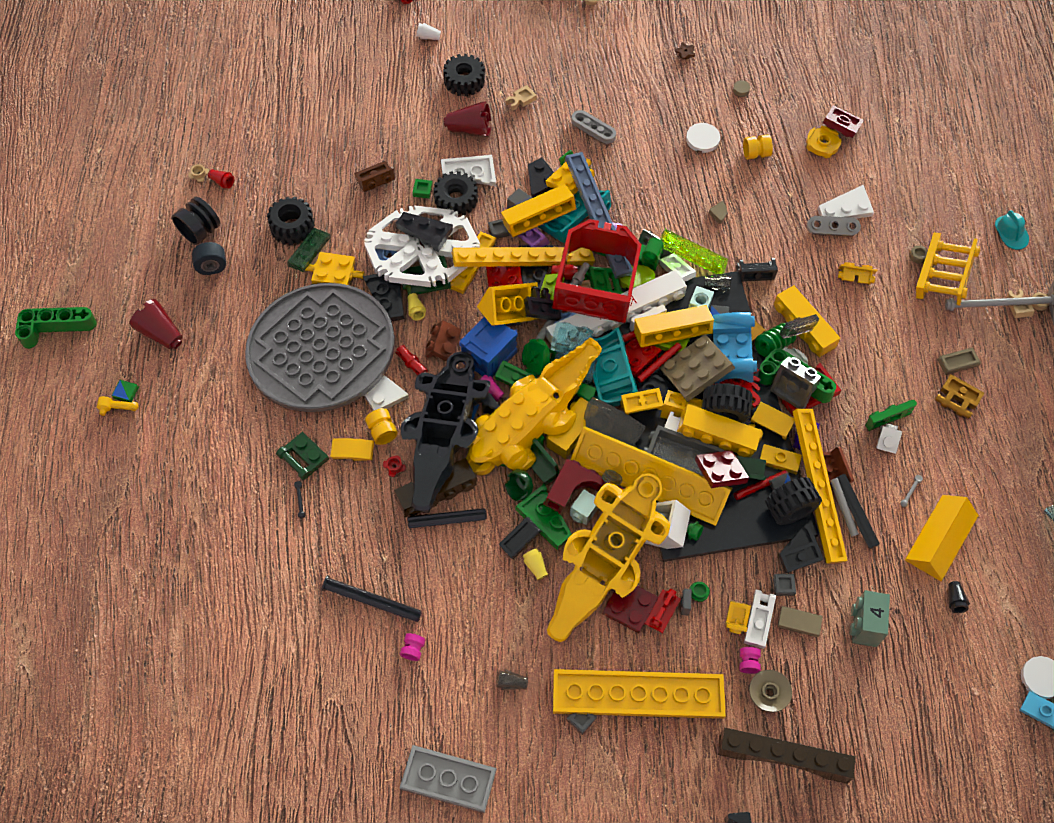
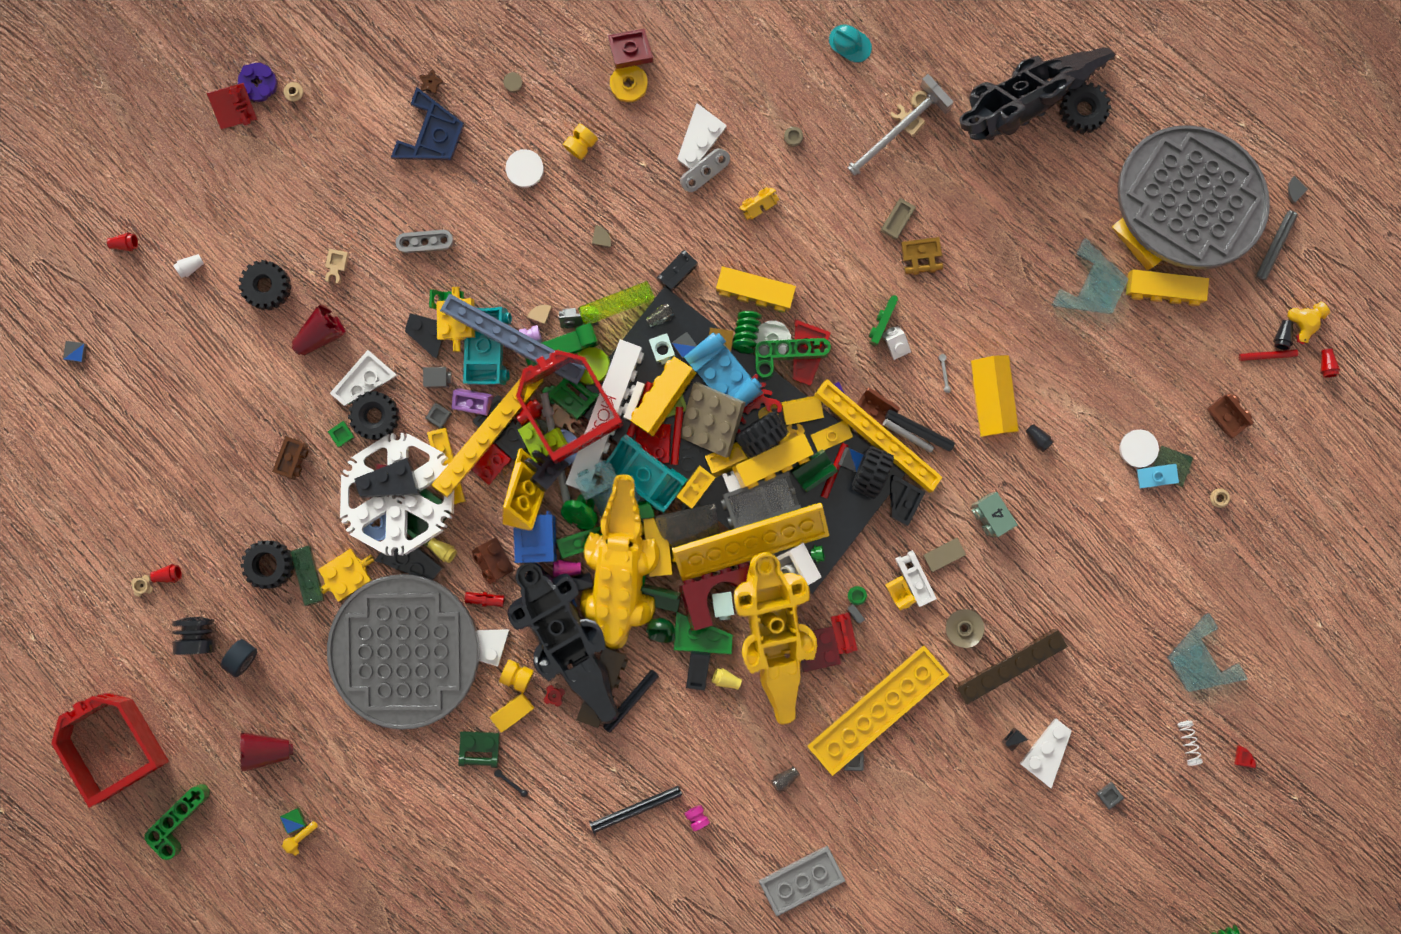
camera: 40 degrees left, 25 degrees up
yellow brick [501,184,576,238] -> none
clear smoke tile [602,470,623,487] -> none
plate [659,253,696,282] -> none
plate [695,450,749,488] -> none
dark pink wheel [739,647,761,674] -> none
flat silver plate [770,357,821,409] -> none
dark grey tile [773,574,796,596] -> none
clear smoke plate [779,314,819,339] -> none
yellow fence [916,232,980,306] -> none
none -> red container [51,693,169,808]
none -> dark grey tile [63,341,87,363]
none -> dark blue wing [391,87,465,160]
none -> tan tile [527,305,552,324]

